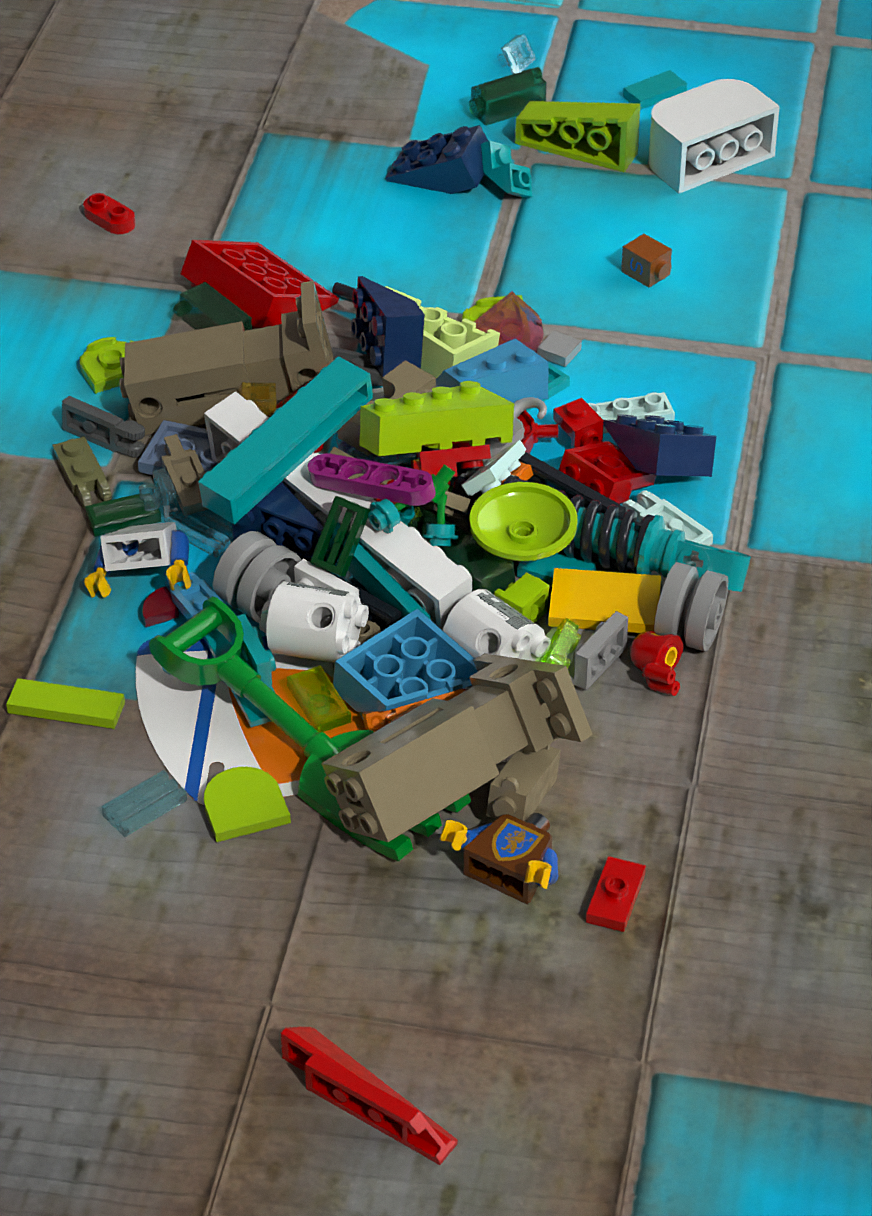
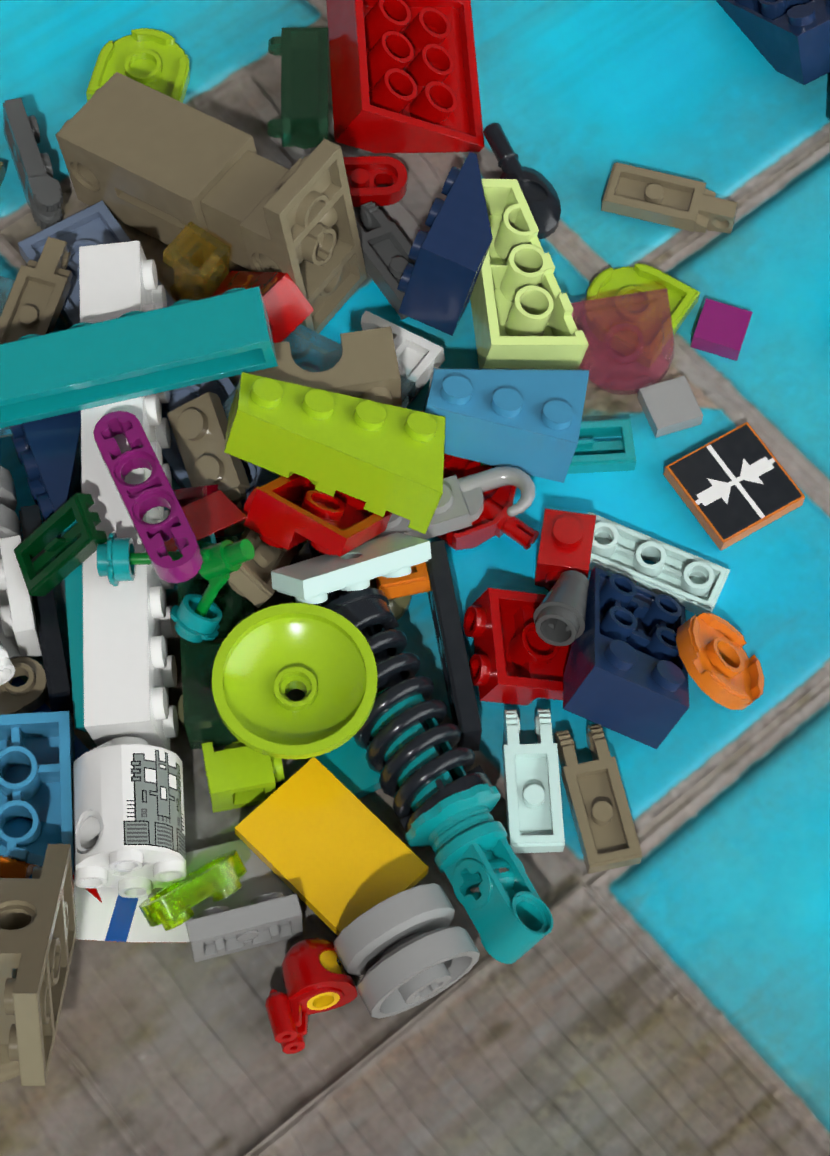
camera: 35 degrees right, 20 degrees up
none -> dark grey cone [533,570,589,646]
none -> dark tan hinge [555,724,642,874]
none -> dark tan hinge [601,162,738,234]
none -> black tile [663,422,805,551]
none -> orange tile [676,612,765,710]
none -> magenta tile [690,298,753,361]

